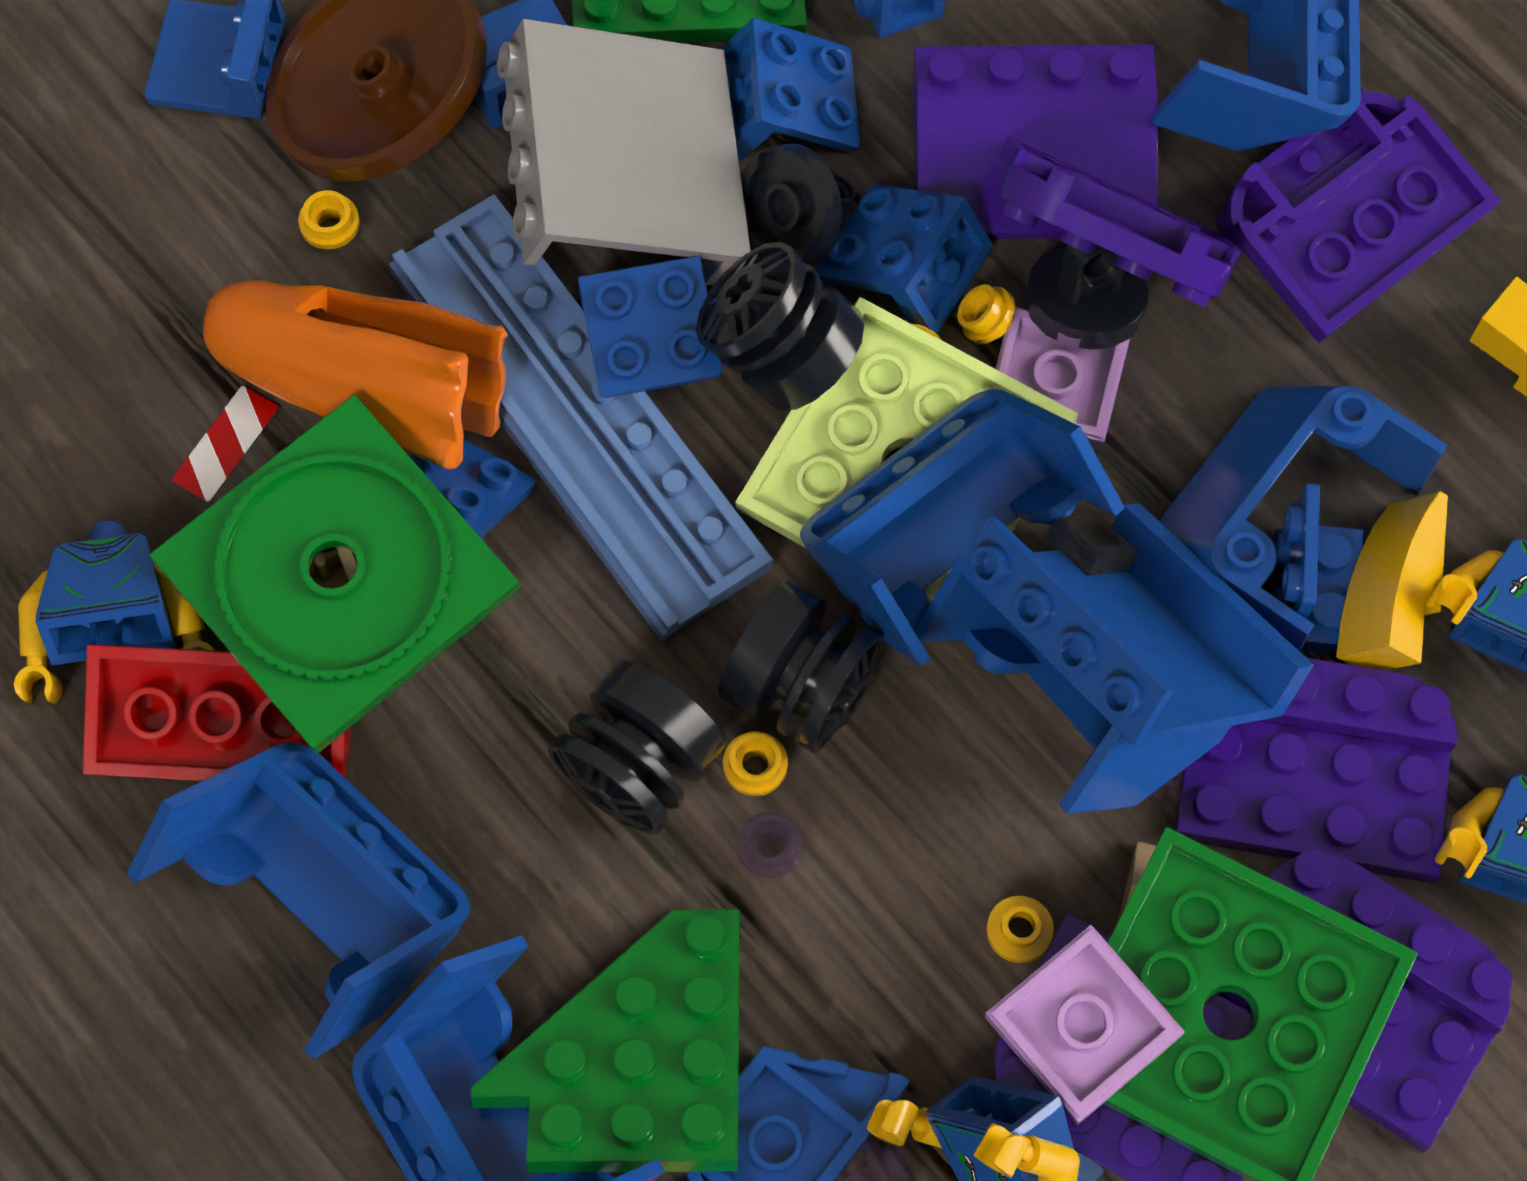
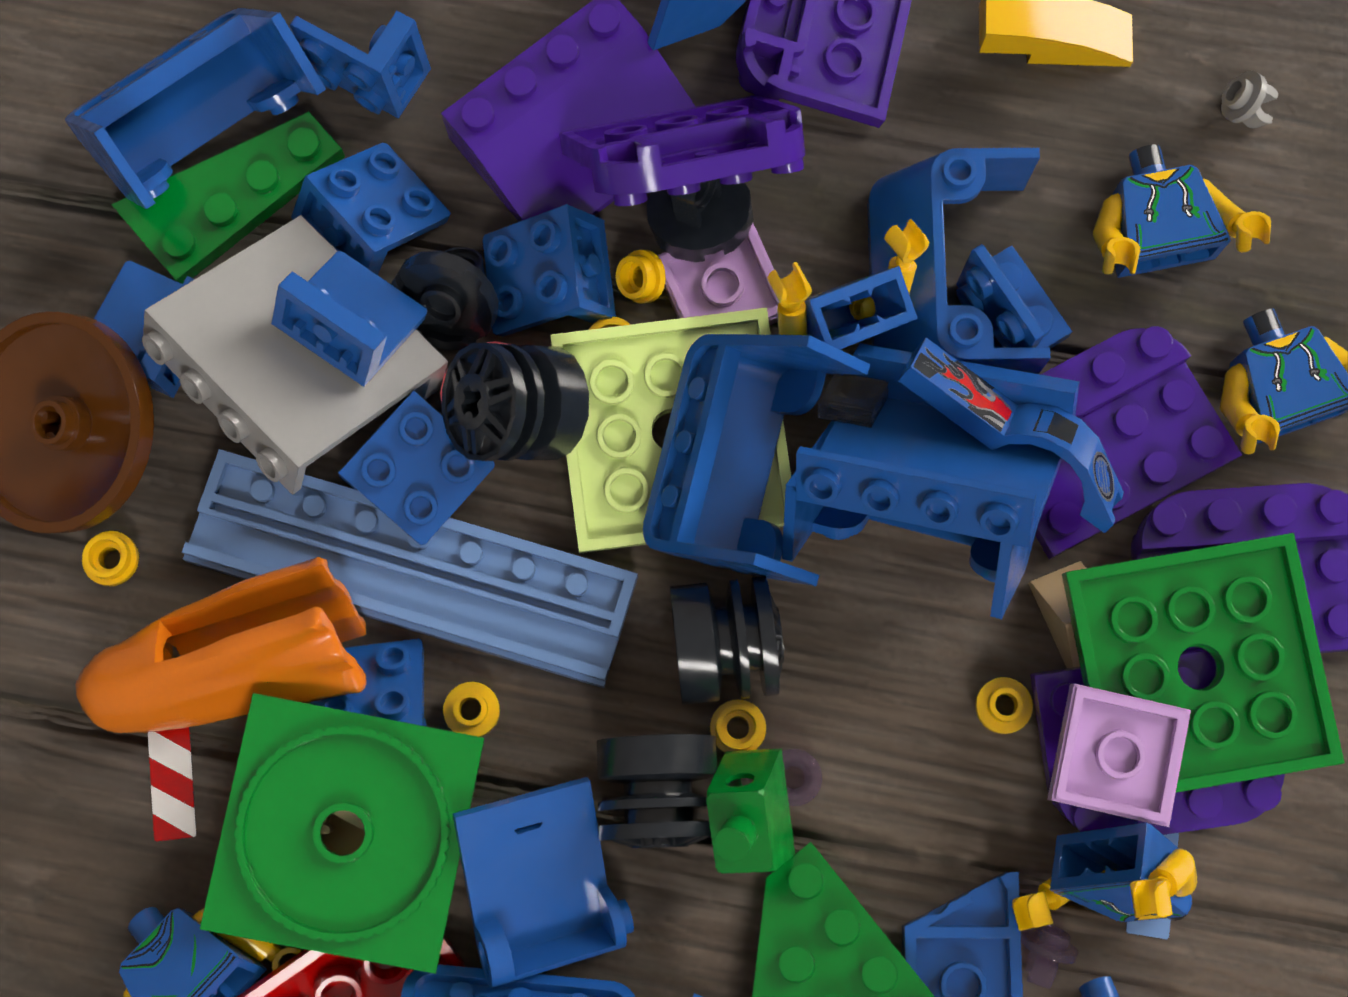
camera: 35 degrees left, 10 degrees up
yellow slope [1336,491,1448,671] -> none
none -> blue bracket [271,251,427,387]
none -> yellow plate [443,682,500,737]
none -> blue door [452,777,634,988]
none -> green torso [706,748,795,873]
none -> torso [767,219,929,350]
none -> blue piece [898,338,1124,533]

